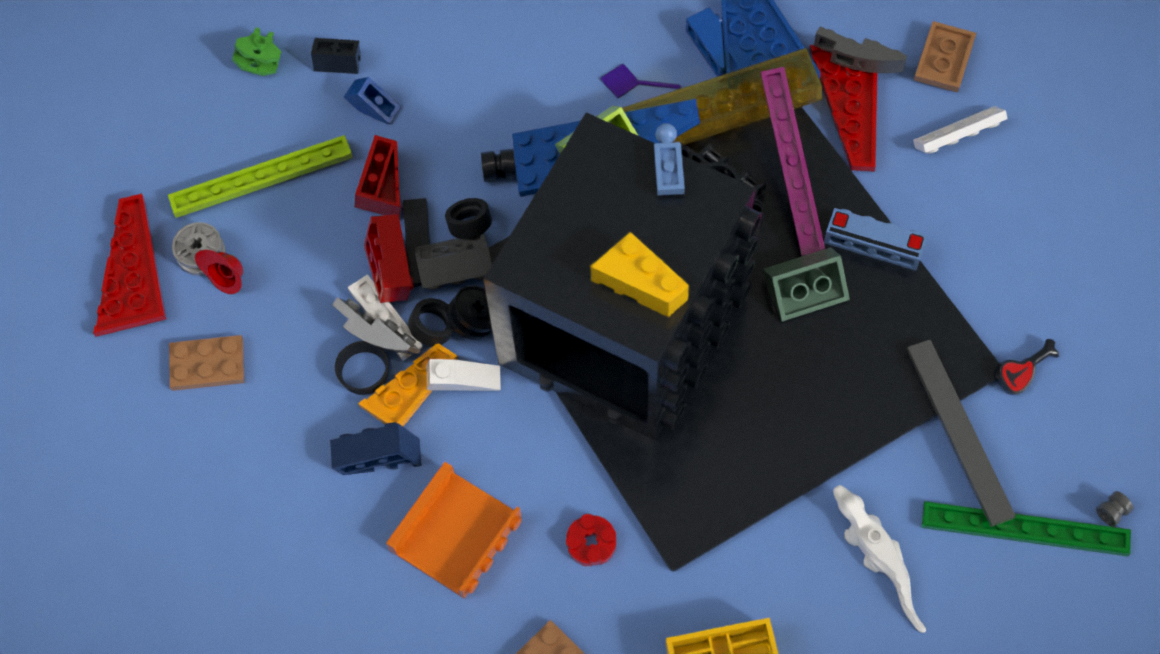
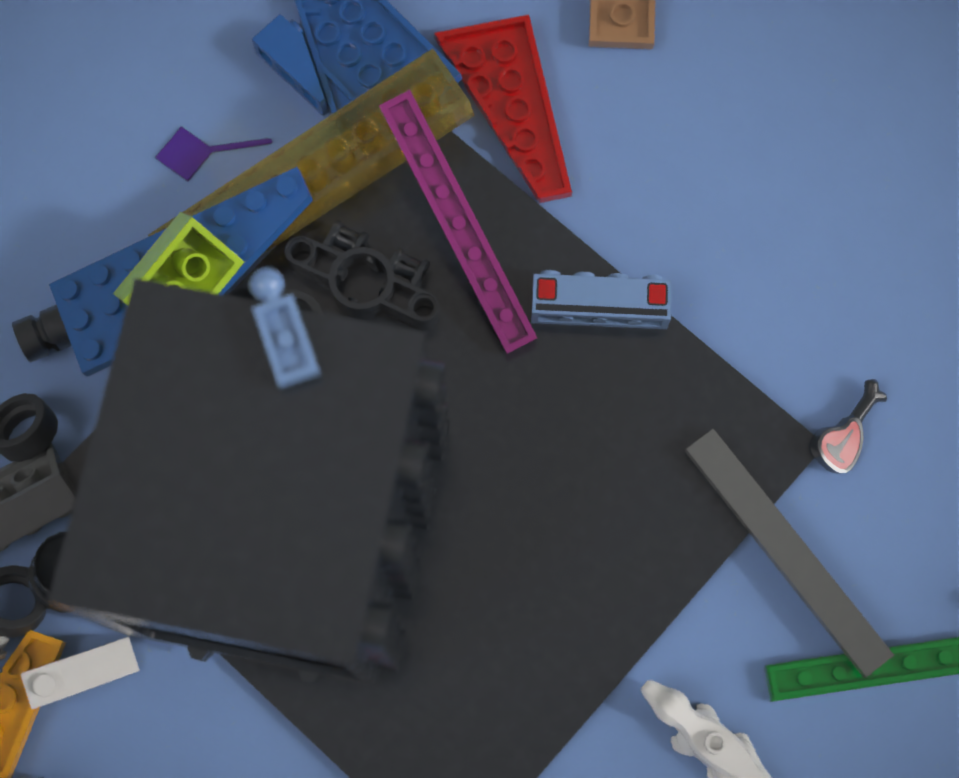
camera: 20 degrees left, 10 degrees up
yellow wedge [591,232,689,317] -> none
sand green slope [763,247,850,321] -> none
dark grey slope [814,26,907,73] -> none
white plate [913,106,1008,154] -> none

